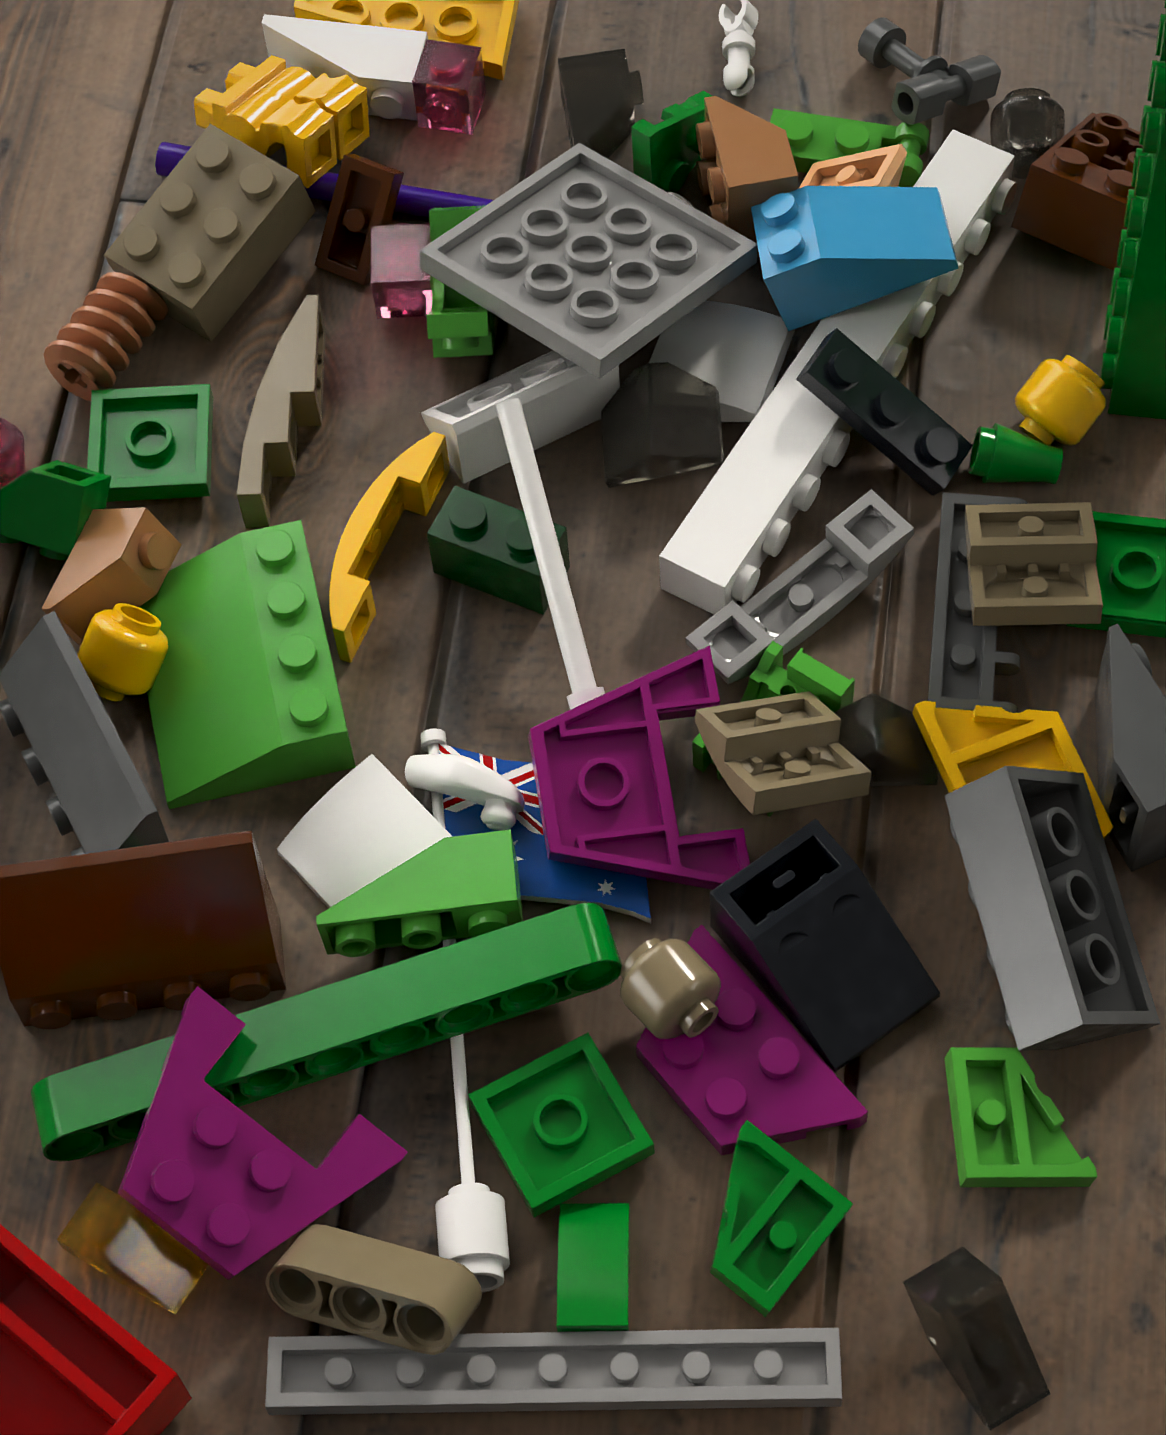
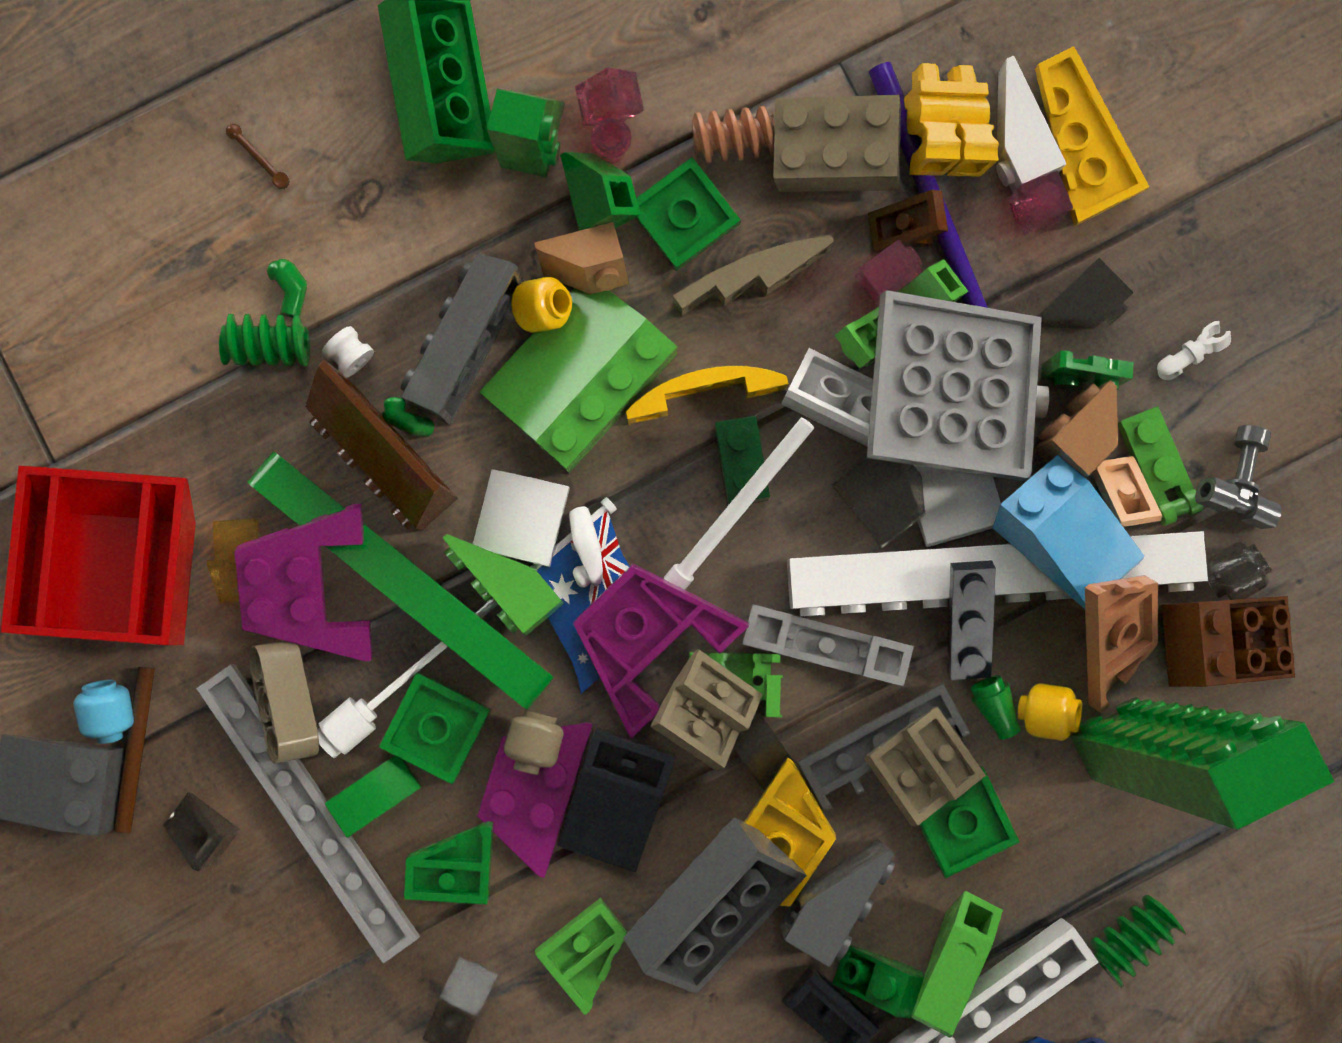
camera: 50 degrees right, 25 degrees up
none -> nougat wing [1085,575,1158,713]

